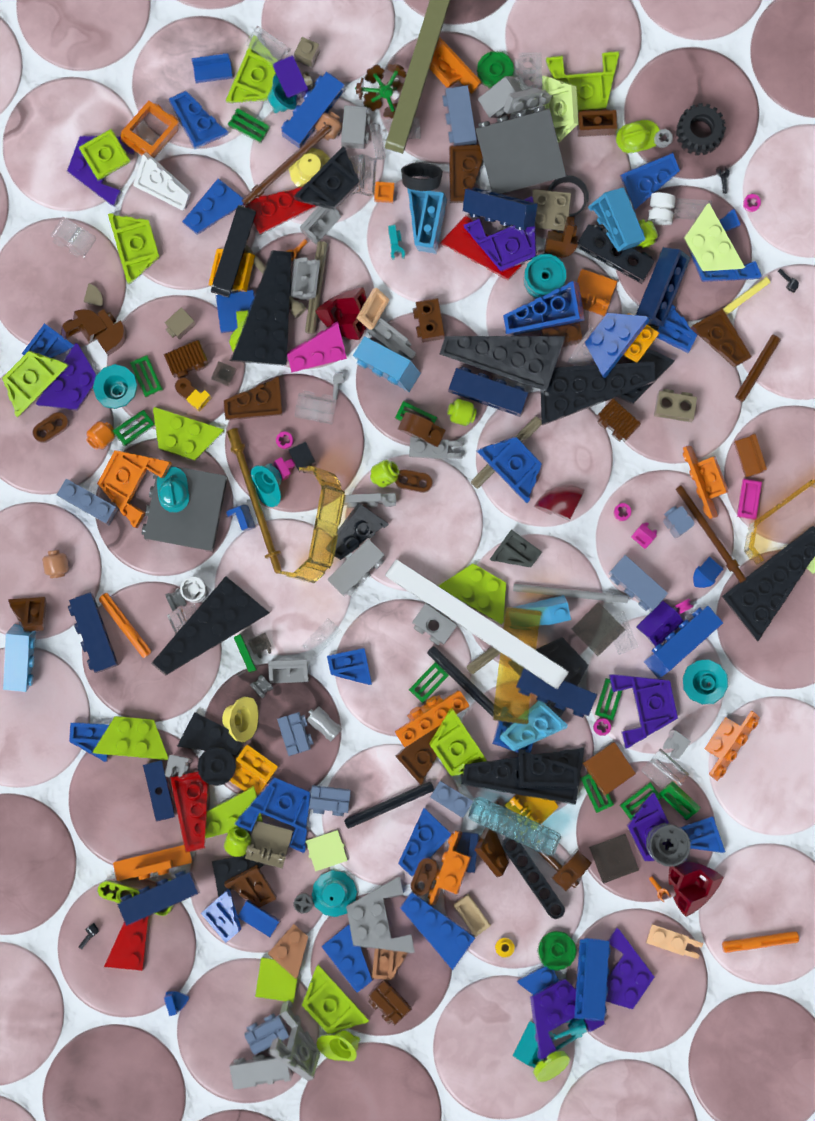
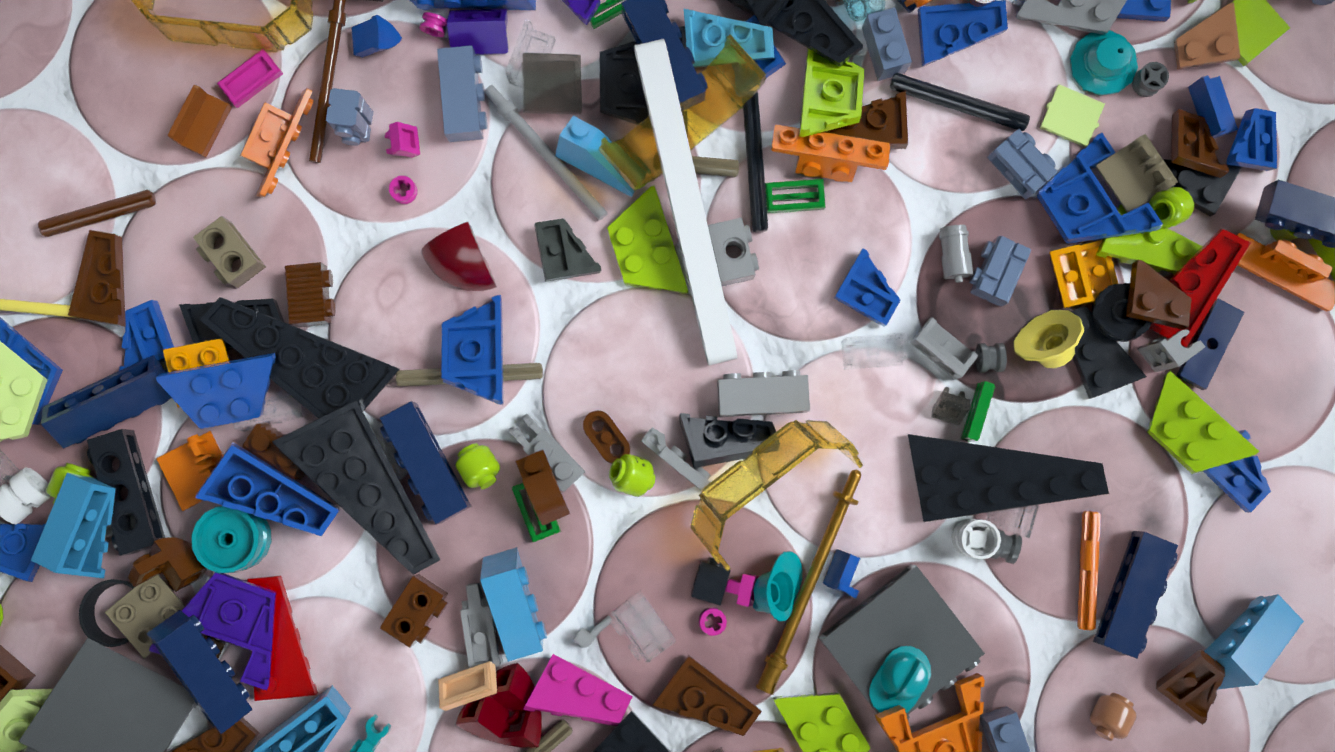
camera: 145 degrees left, 0 degrees up
none -> reddish brown wing [1126,260,1191,330]

